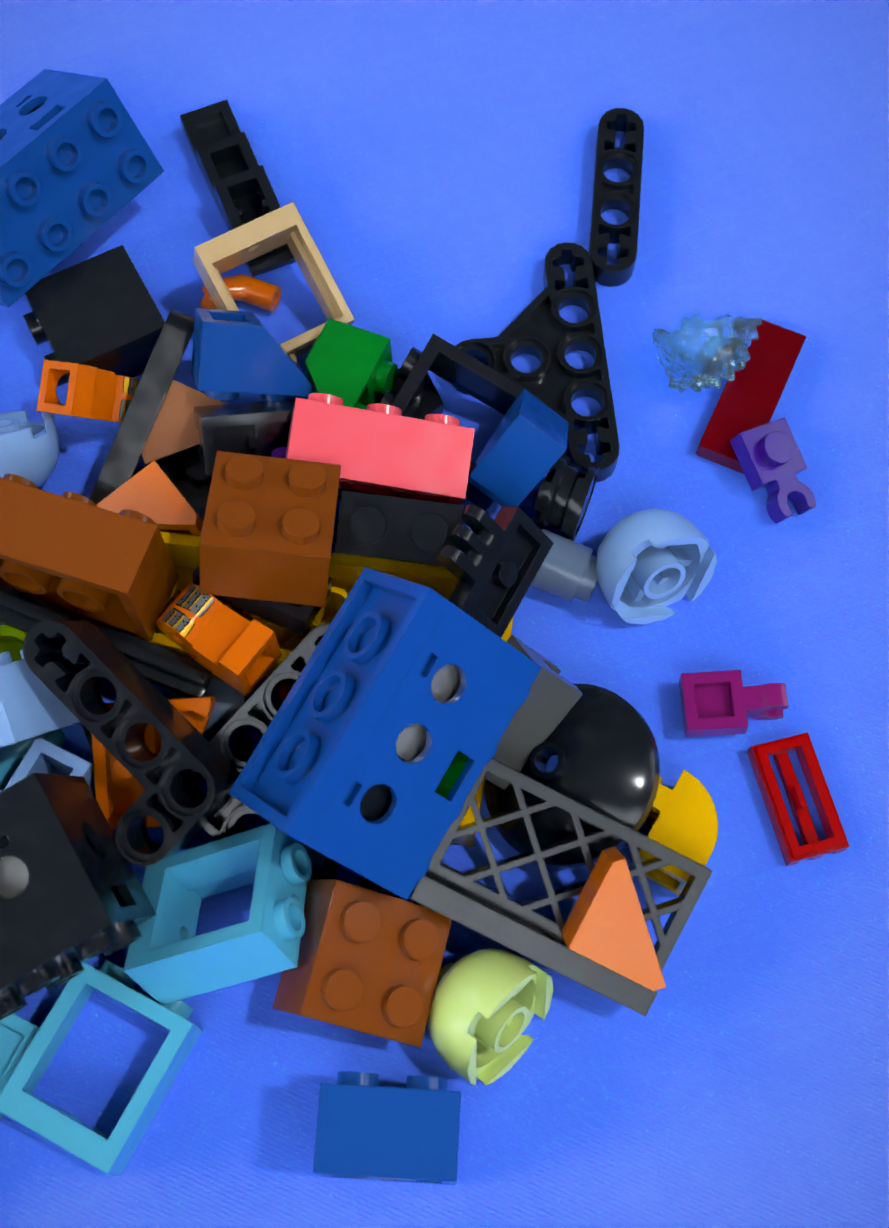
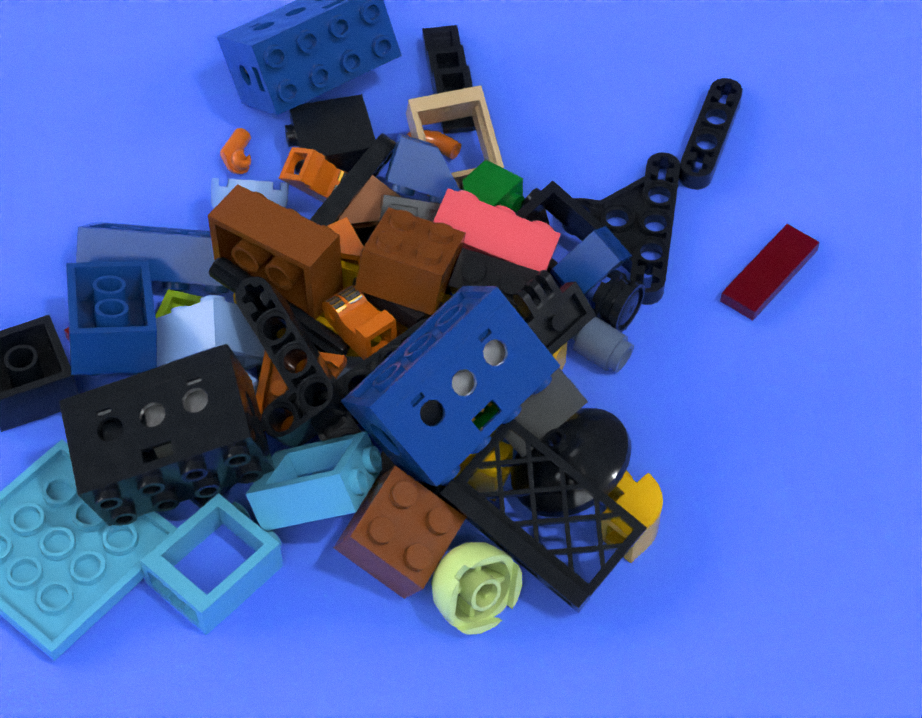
camera: 15 degrees right, 15 degrees down
blue piece [313,1071,461,1185] -> none
orange slope [560,846,666,991] -> none
light blue cylinder [596,508,717,625] -> none
clear light blue hair [652,314,762,393] -> none
magenta plate [679,670,789,738] -> none
dark purple plate [729,417,816,524] -> none
red tile [747,732,850,866] -> none

